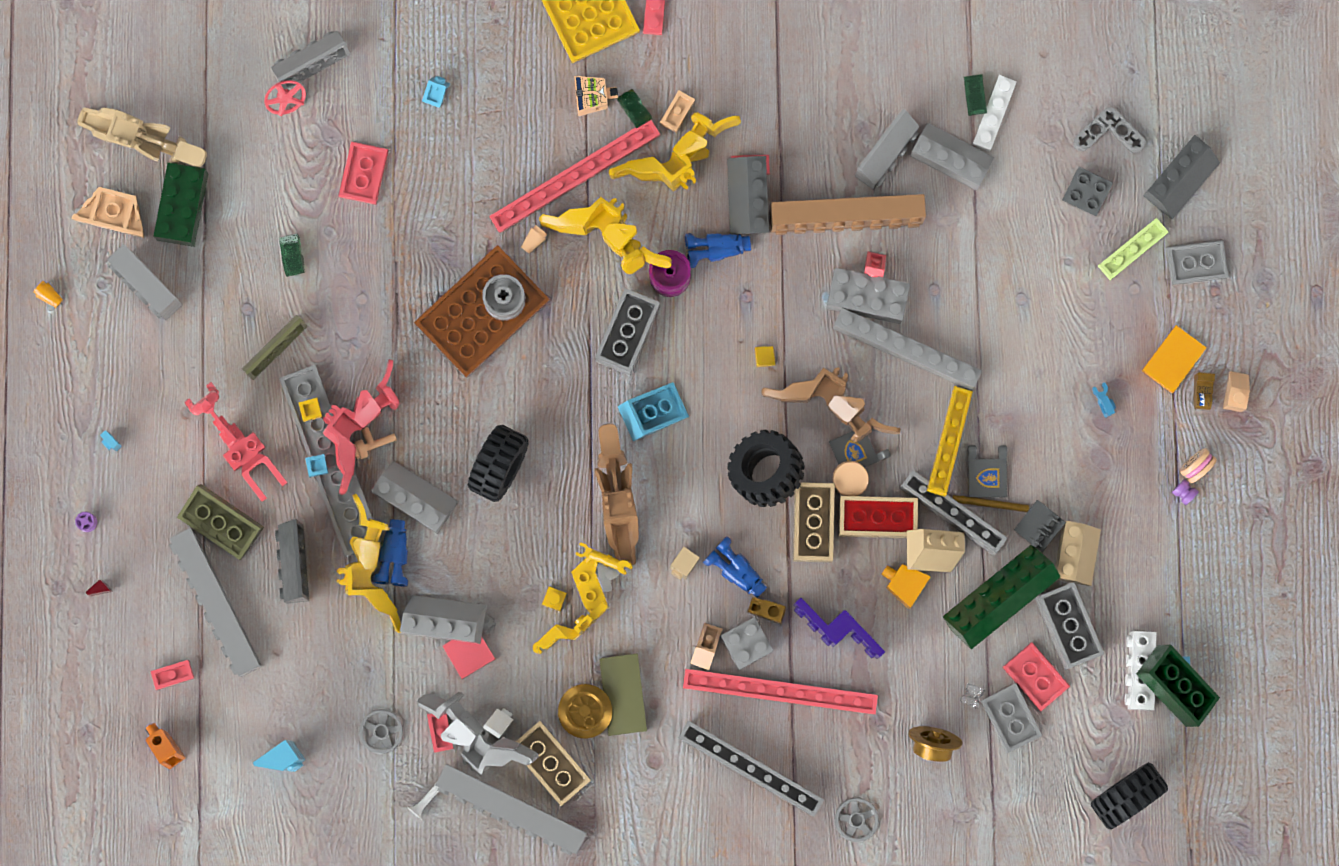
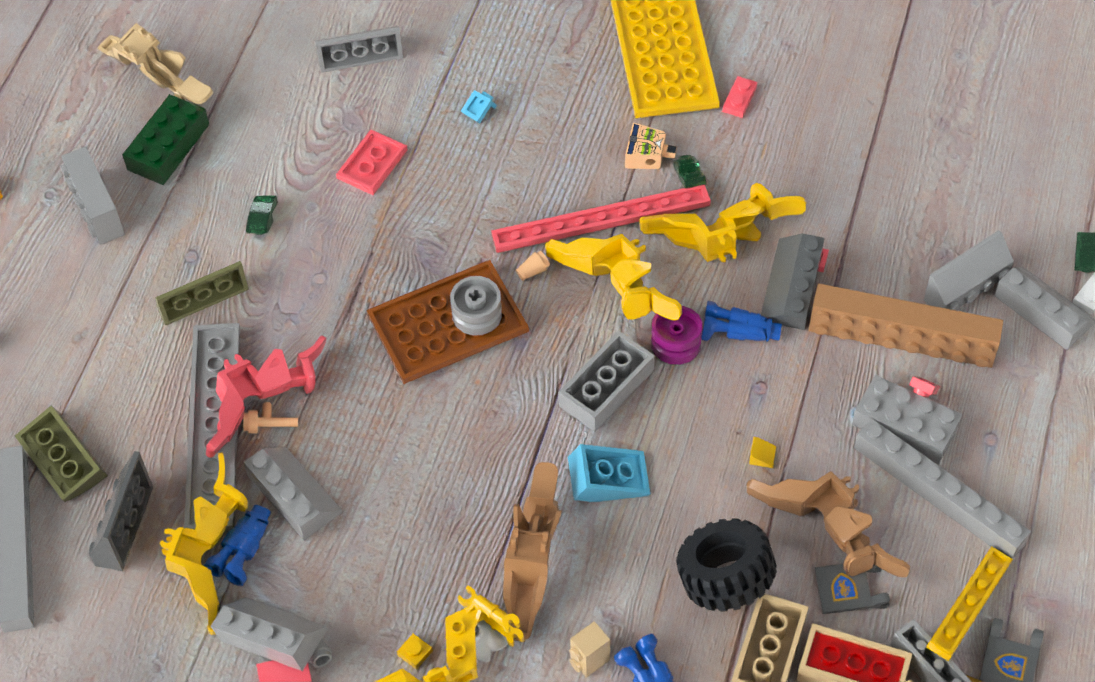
camera: 25 degrees right, 25 degrees down
light nougat wing [72,187,144,238] -> none
coral piece [184,382,287,502] -> none
coral wheel [264,80,306,116] -> none
yellow plate [298,398,322,422] -> none
medium azure plate [305,454,329,478] -> none
black tyre [467,425,529,502] -> none
light nougat plate [660,90,695,133] -> none
light nougat head [832,461,869,496] -> none

